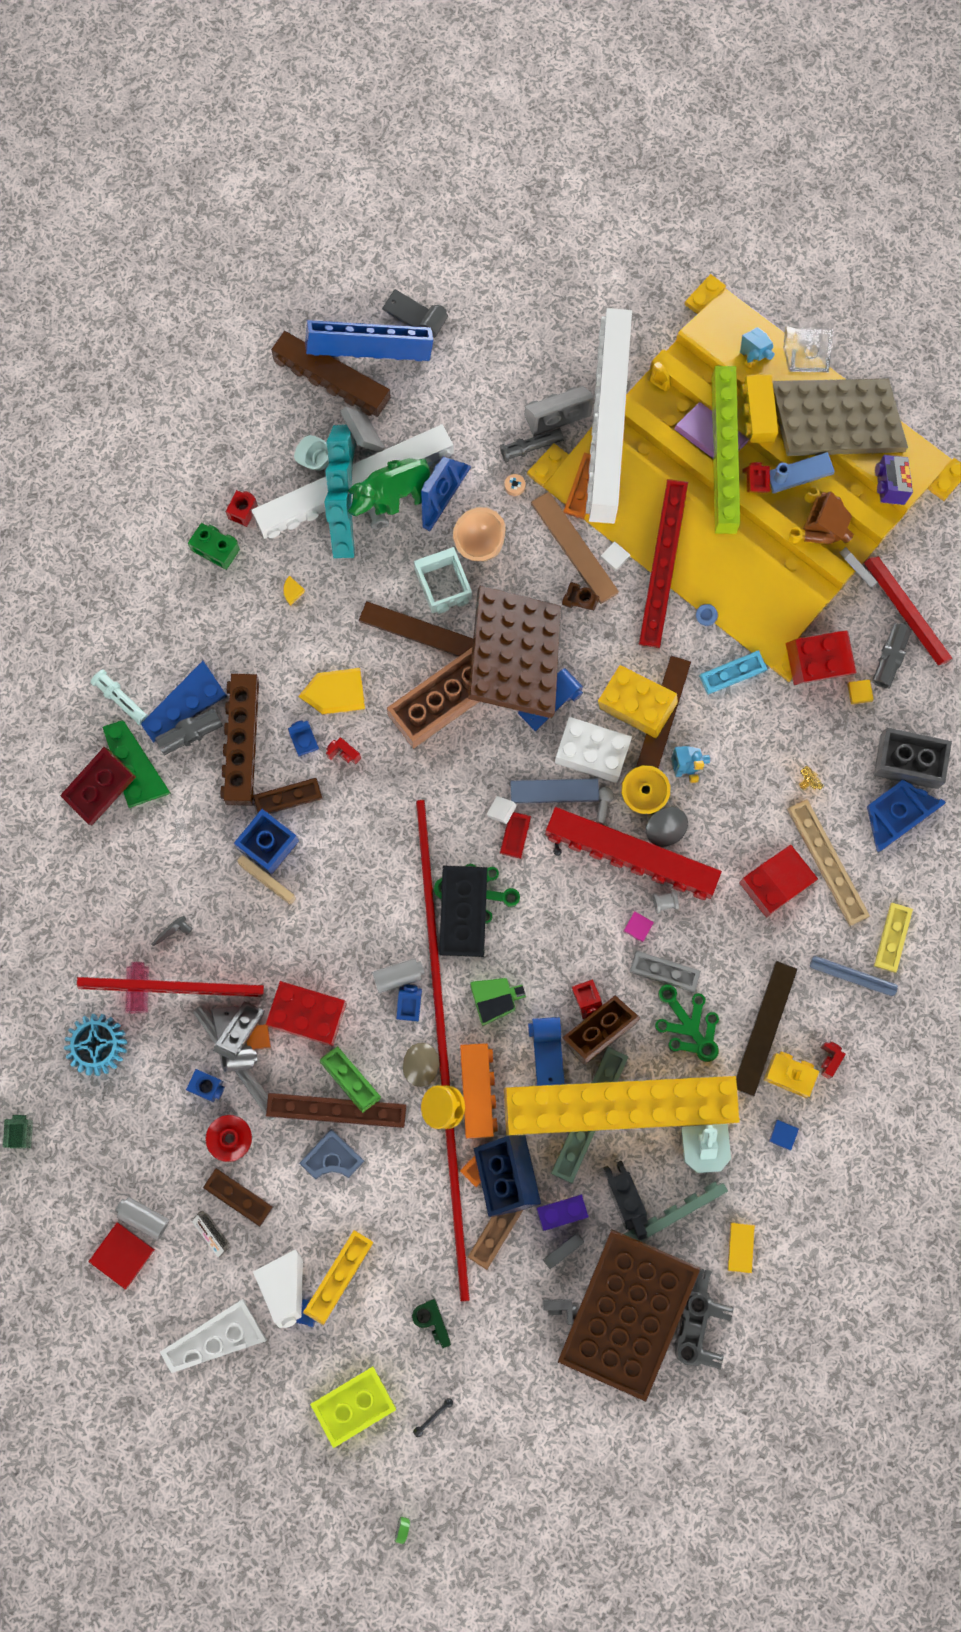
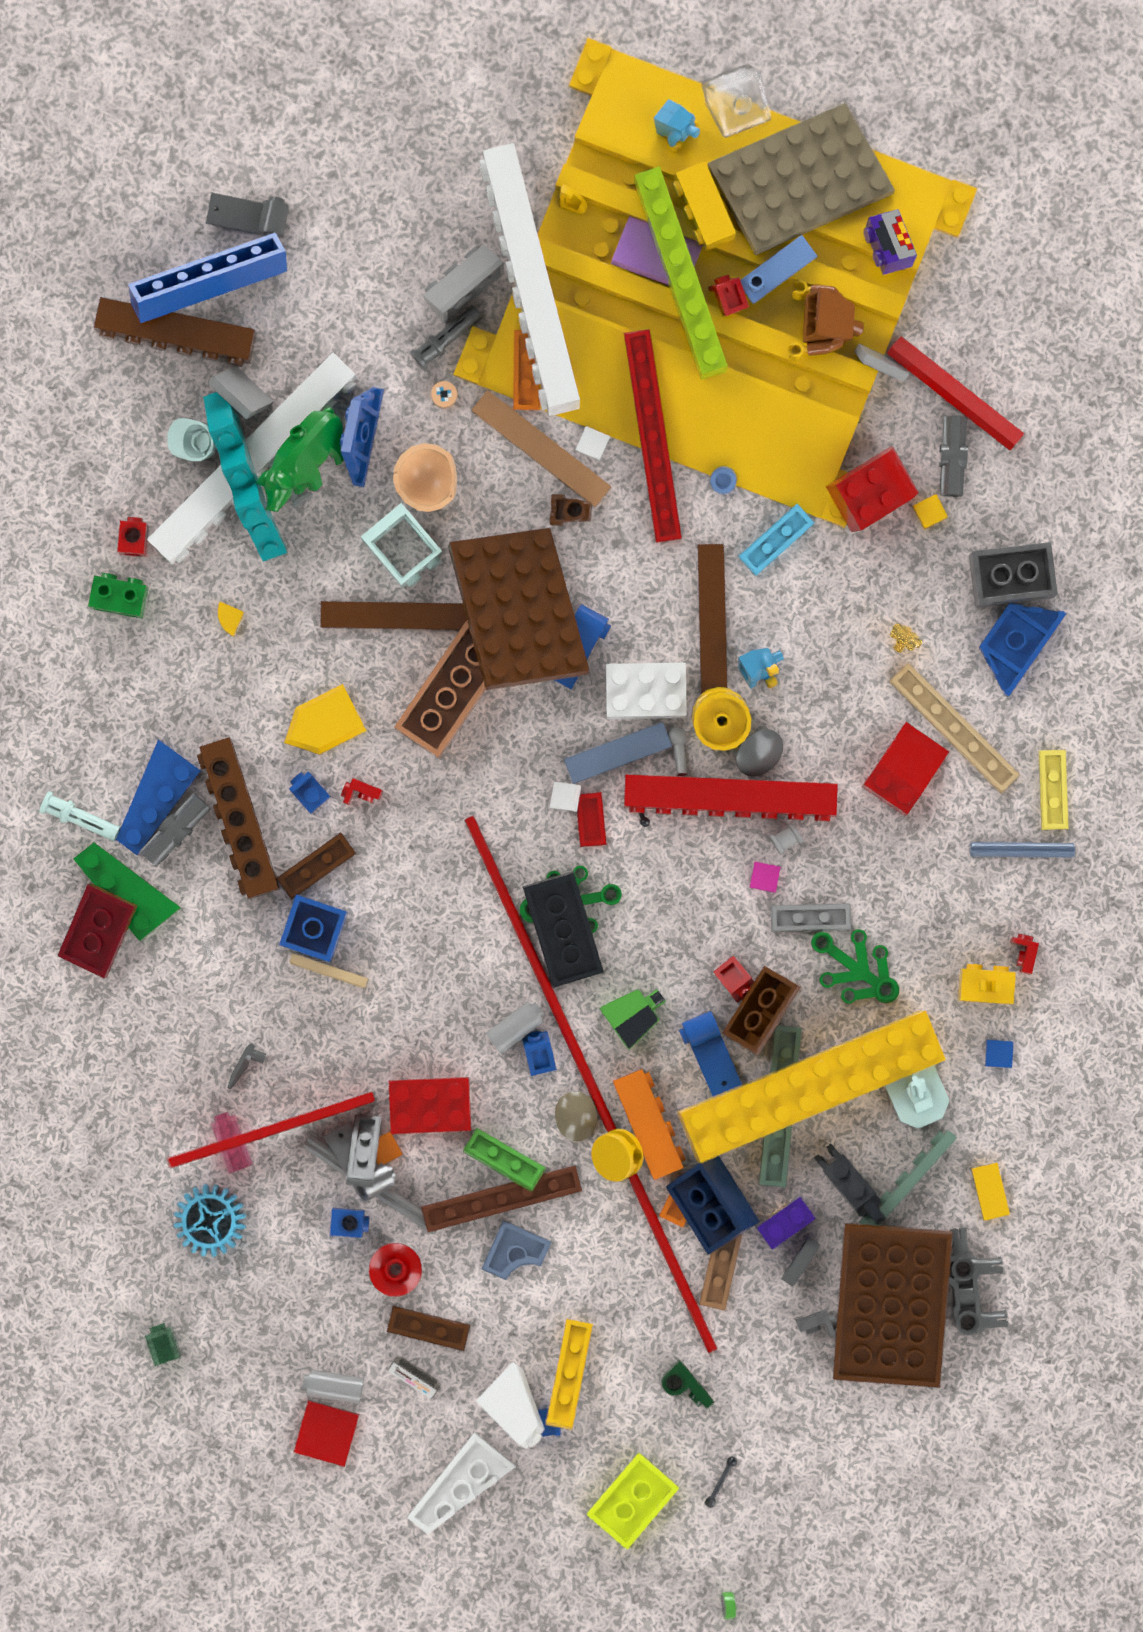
camera: 20 degrees left, 10 degrees up
yellow brick [598,665,678,739] -> none
dark brown tile [736,961,798,1097] -> none

